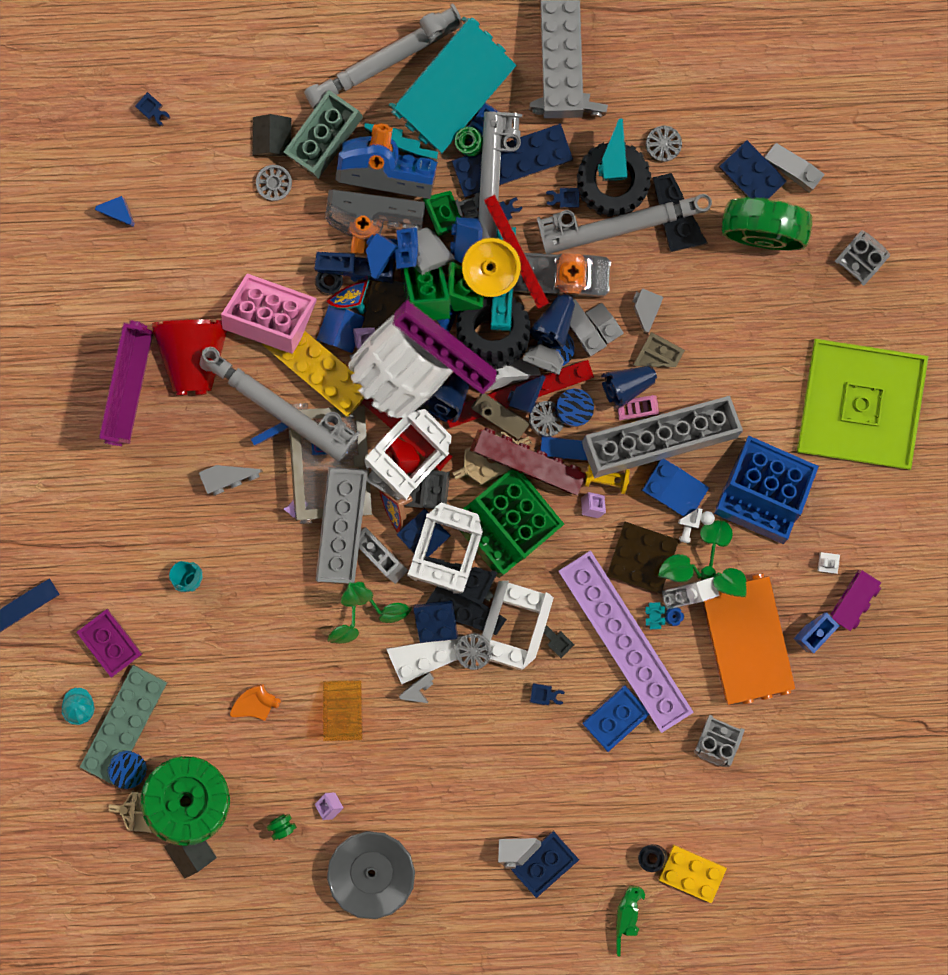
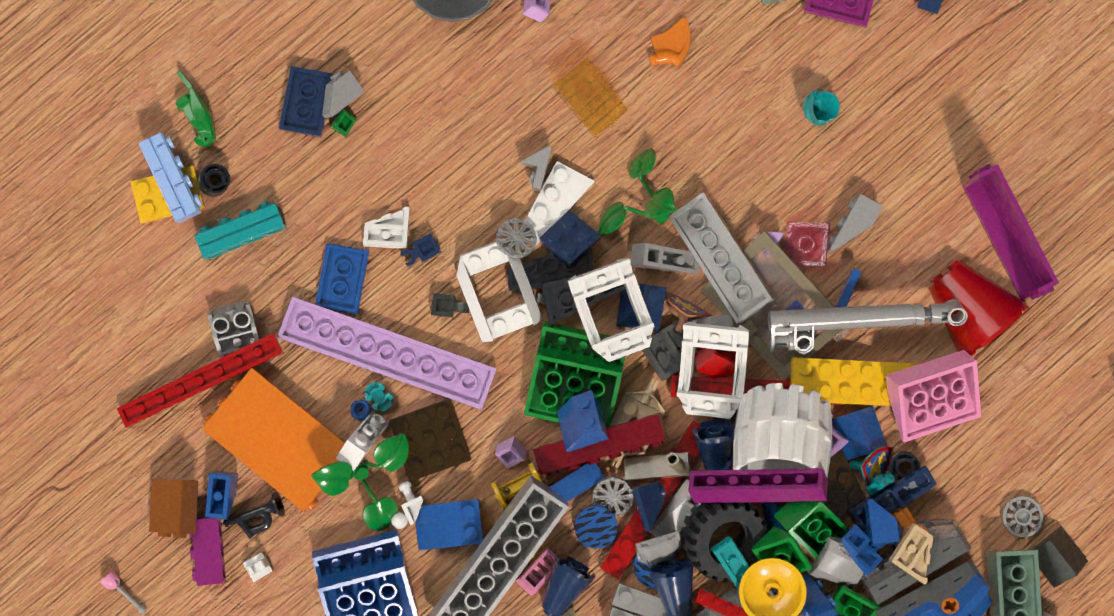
camera: 135 degrees right, 5 degrees down
none -> hinge [101,570,146,614]
none -> red plate [117,333,284,428]
none -> light blue brick [139,133,203,223]
none -> dark orange brick [149,479,198,538]
none -> teal brick [194,201,287,261]
none -> black piece [223,492,285,539]
none -> green slope [330,109,357,137]
none -> white wing [363,207,410,249]
none -> blue slope [557,390,609,452]
none -> clear pink slope [785,222,830,268]
none -> teal piece [866,473,895,495]
none -> tan wing [889,523,933,585]

